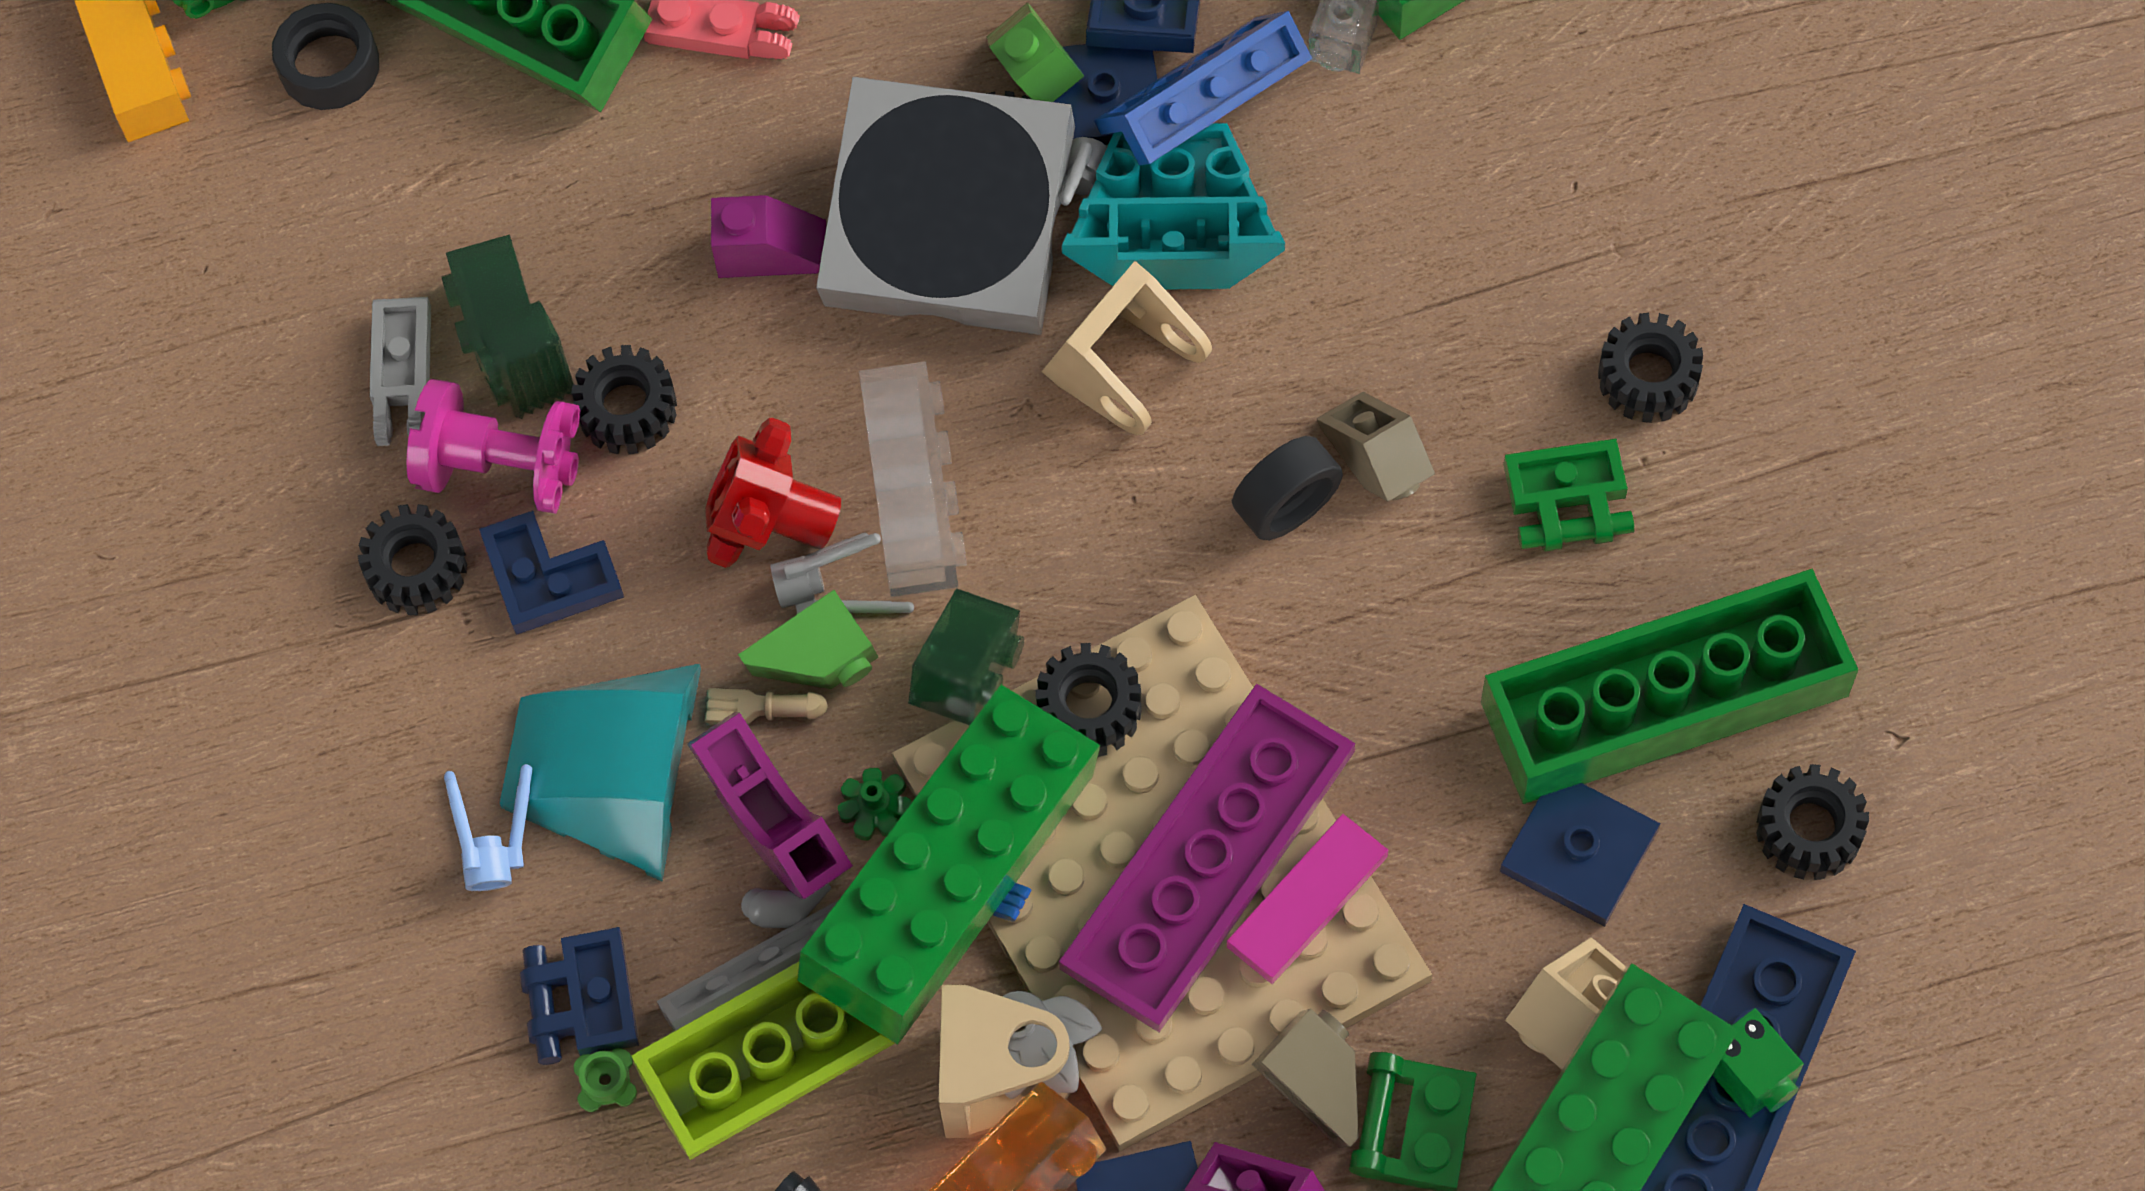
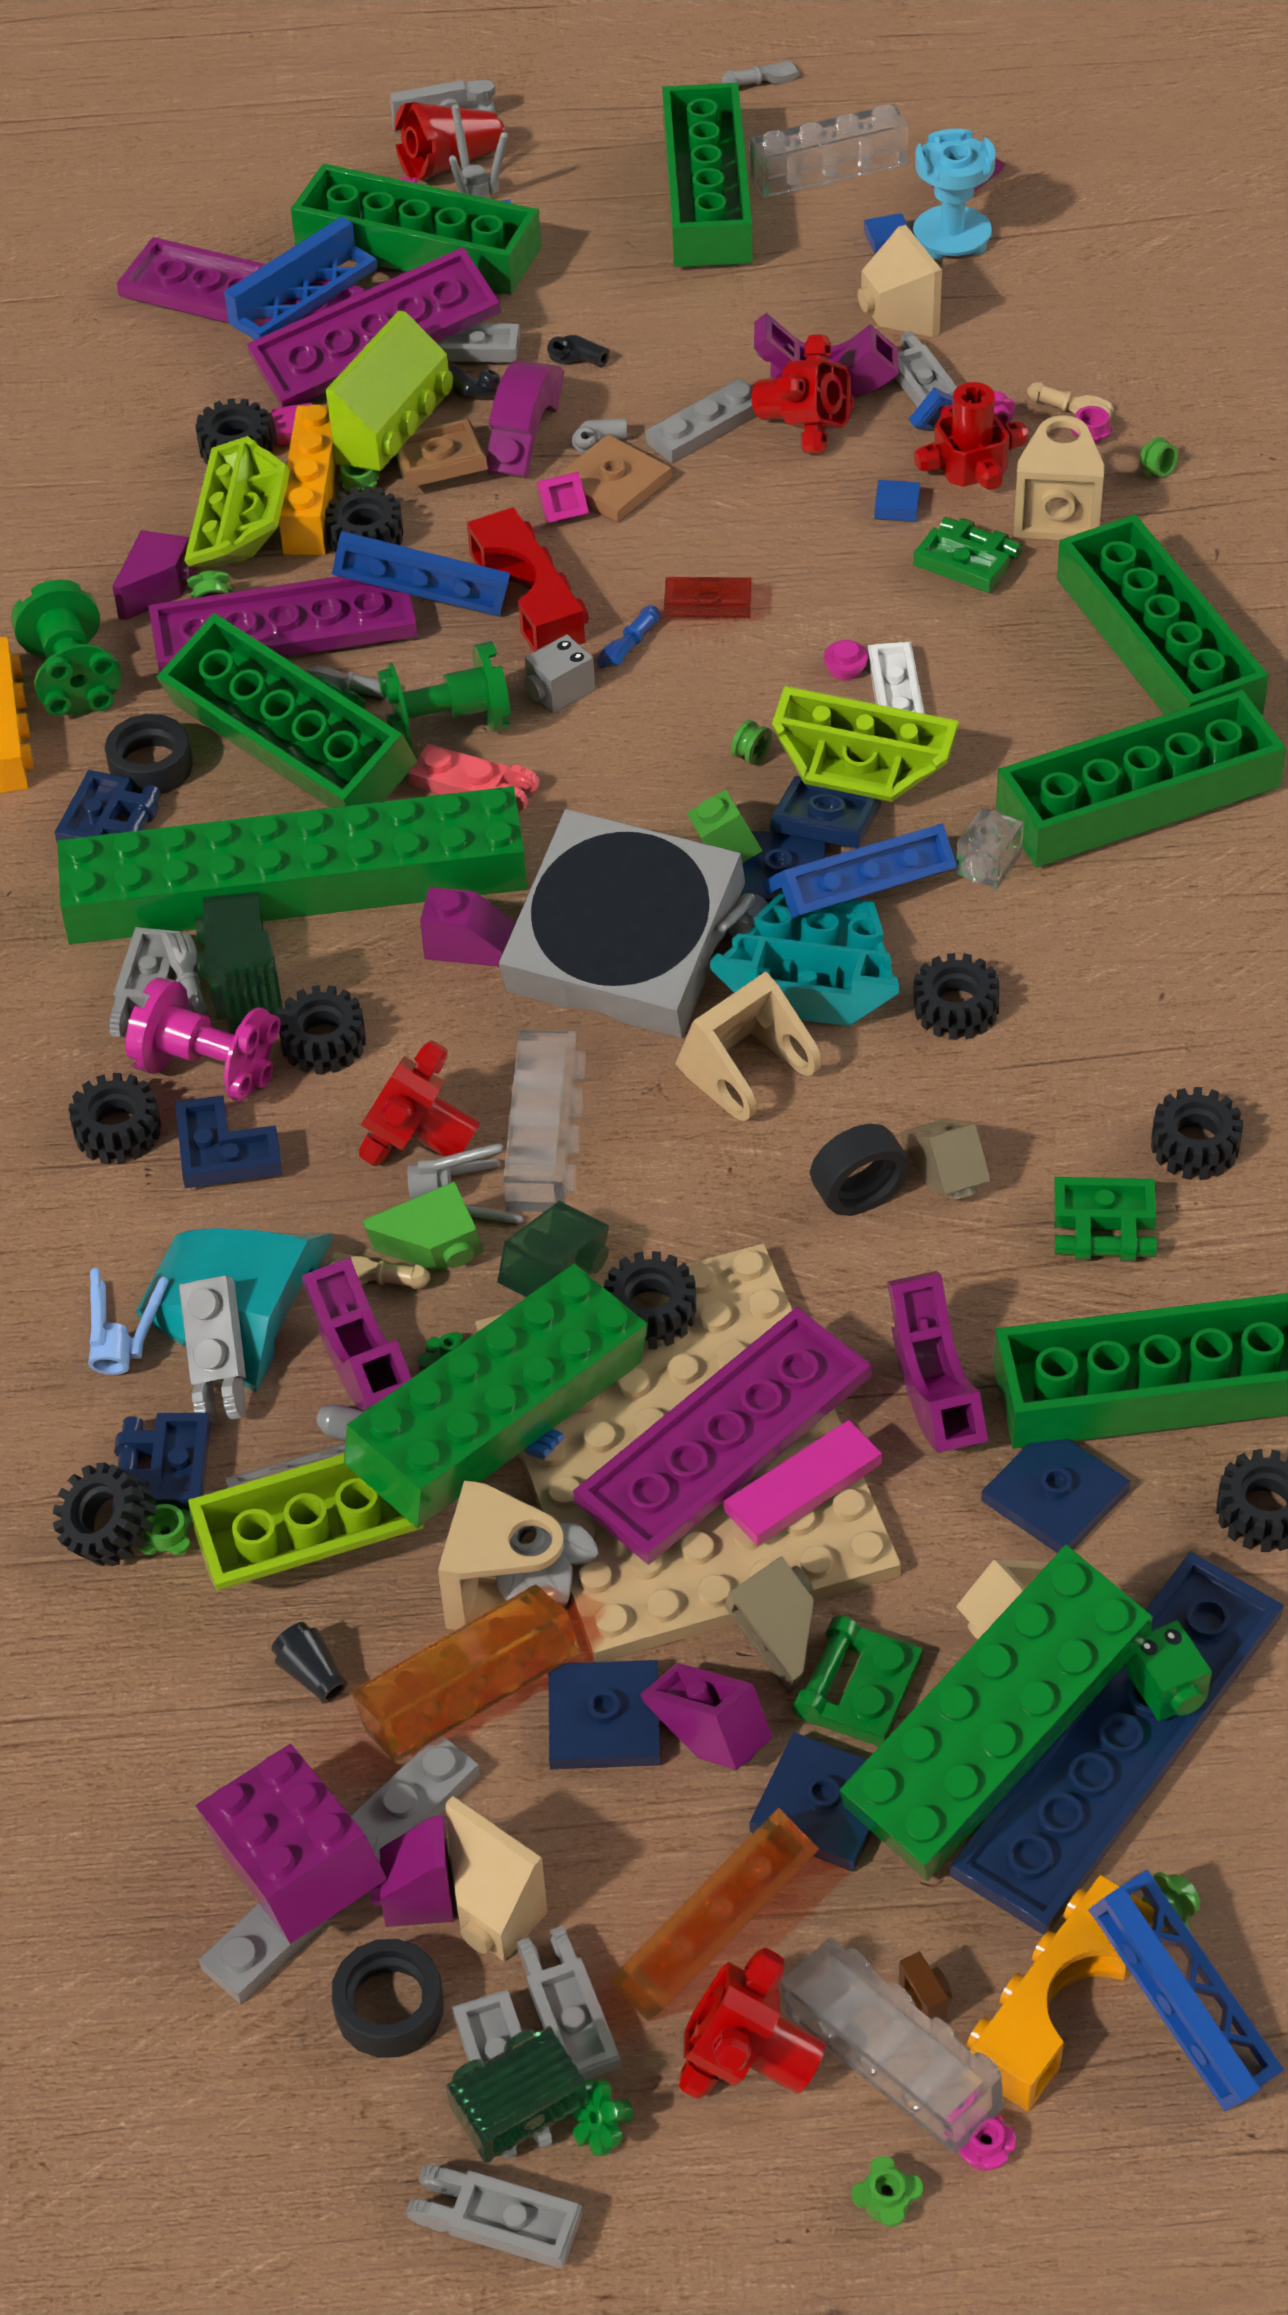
camera: 10 degrees right, 15 degrees down
none -> black tyre [53,1462,156,1566]
none -> dark blue plate [54,770,161,842]
none -> green brick [57,786,527,945]
none -> light grey piece [161,933,207,1016]
none -> light grey hinge [179,1275,246,1423]
none -> magenta arch [887,1271,988,1453]
none -> black tyre [913,953,999,1040]

